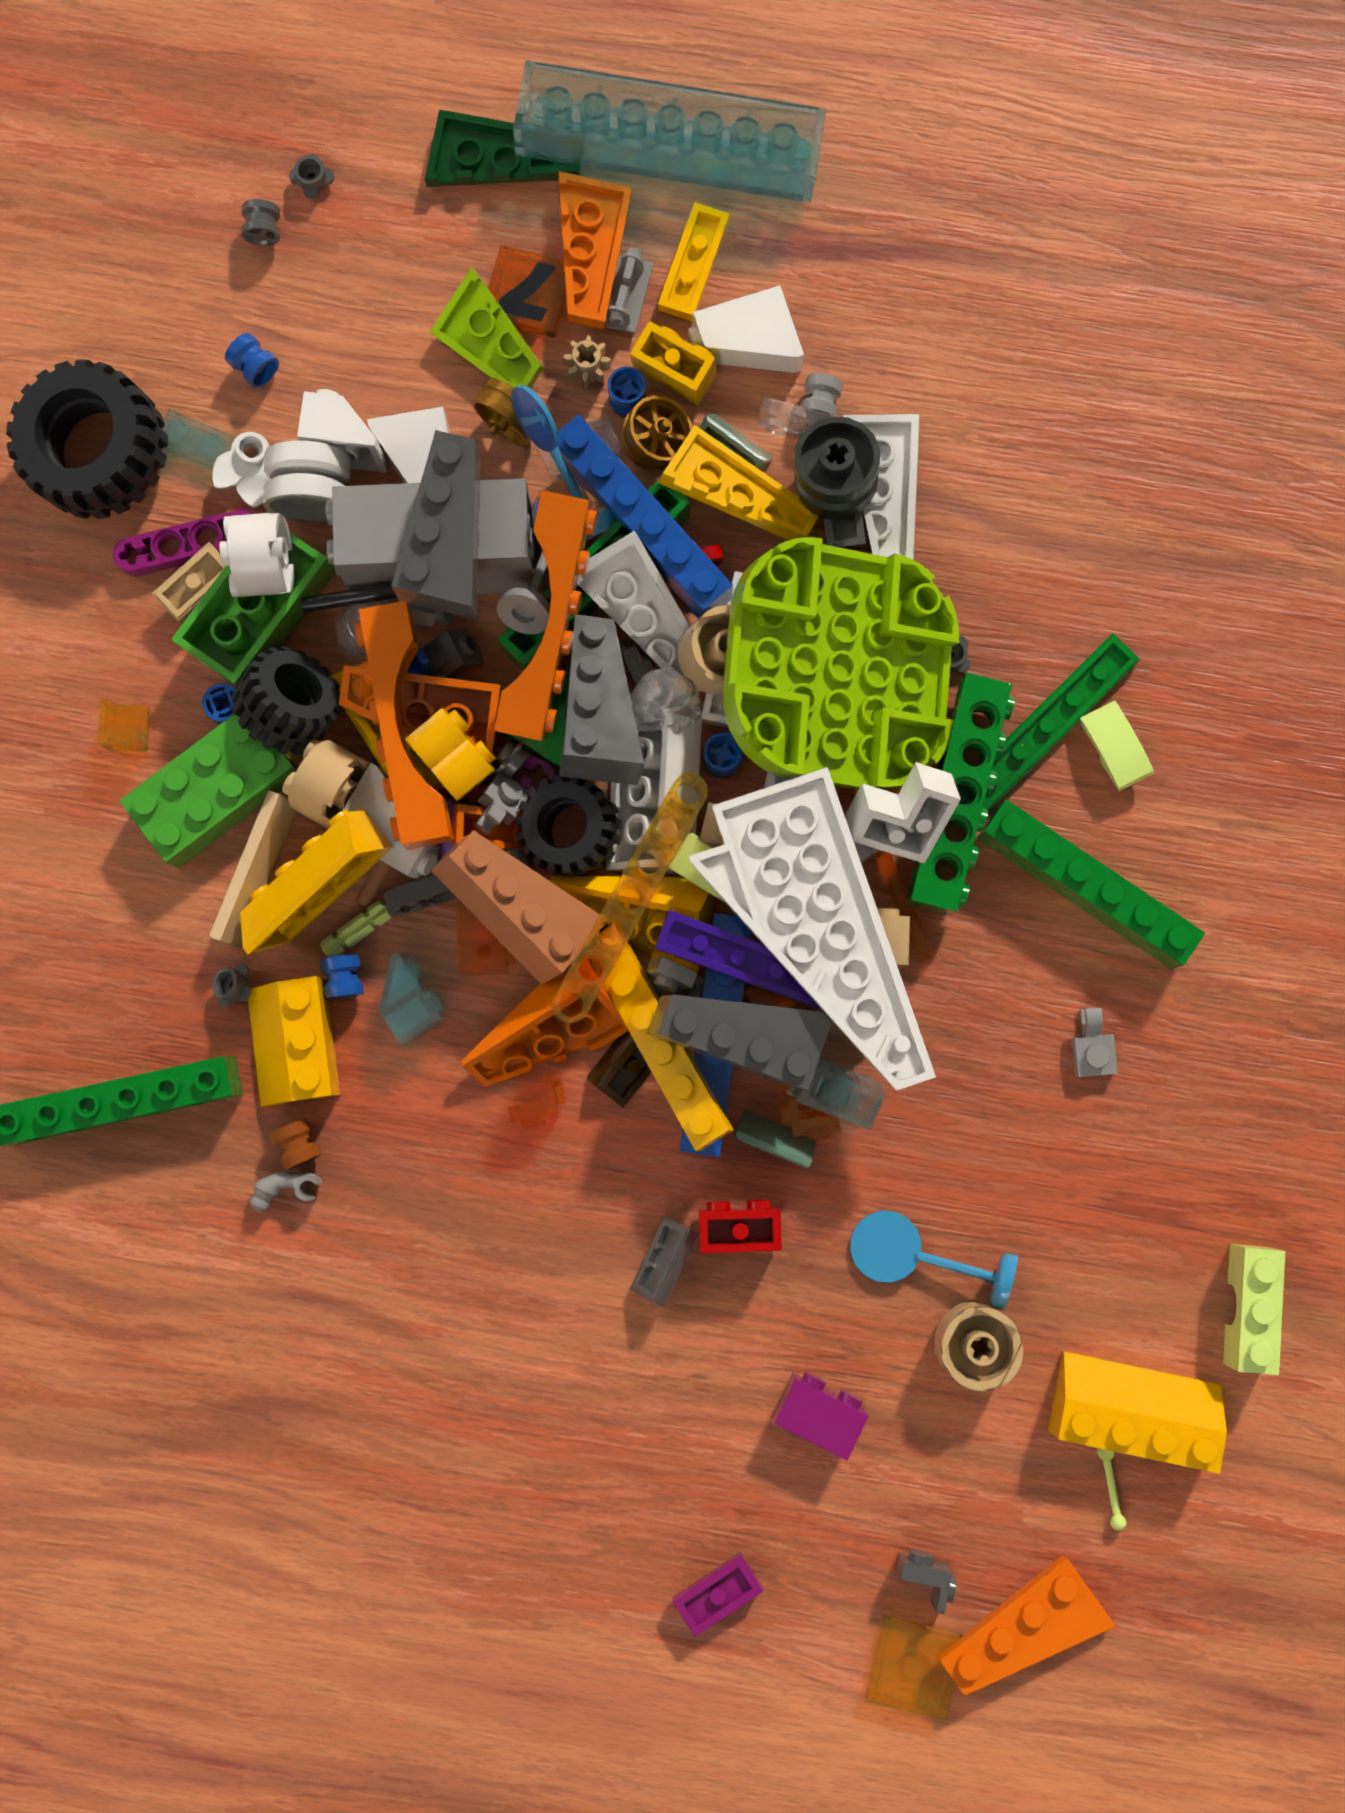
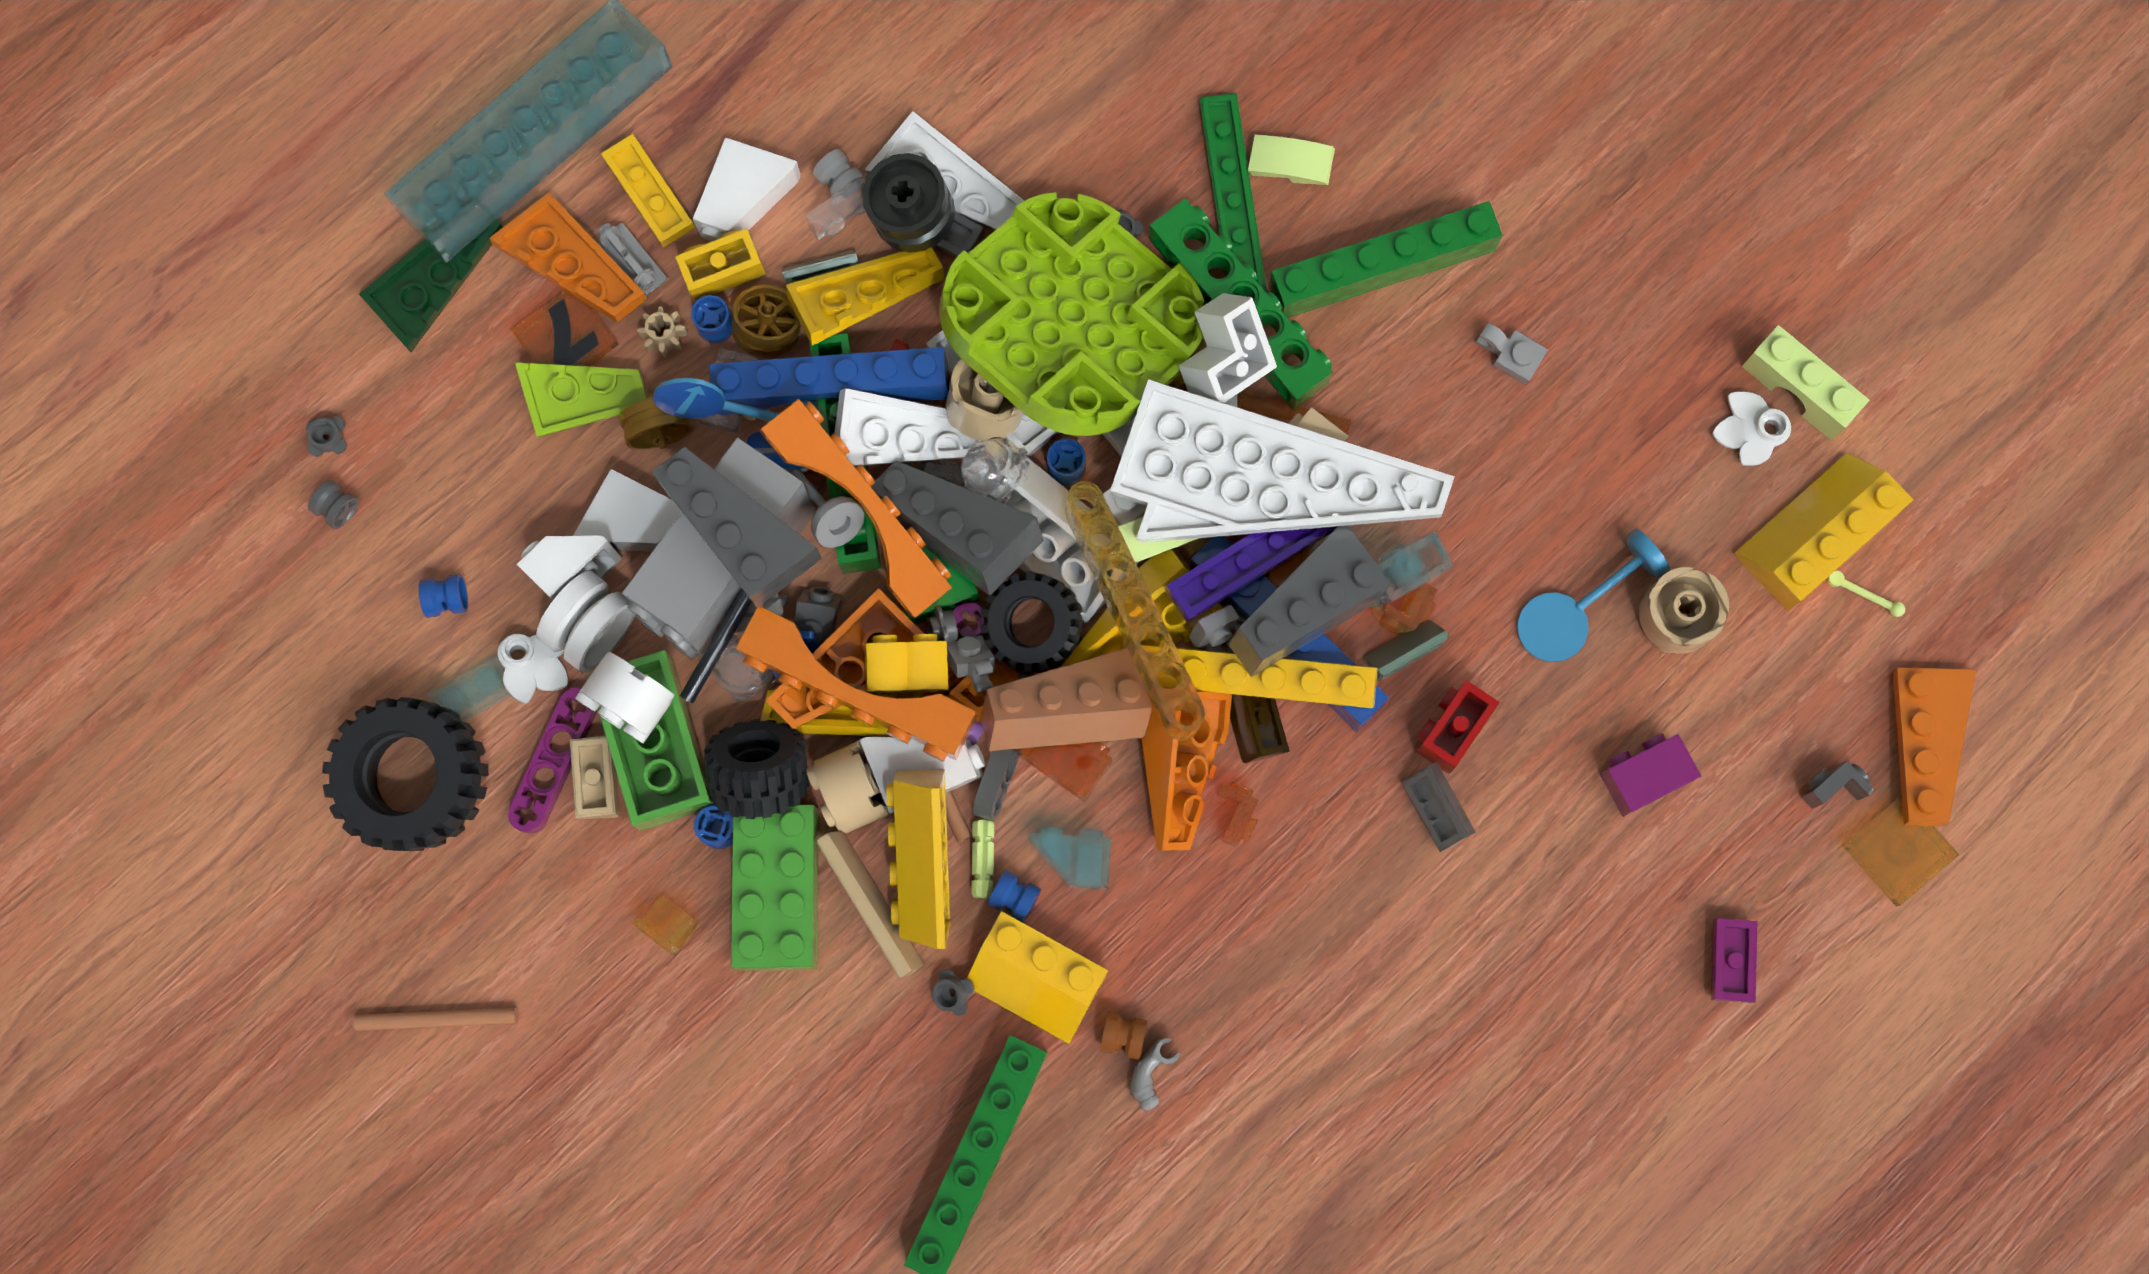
camera: 50 degrees left, 5 degrees down
none -> white plate [1712,392,1791,466]

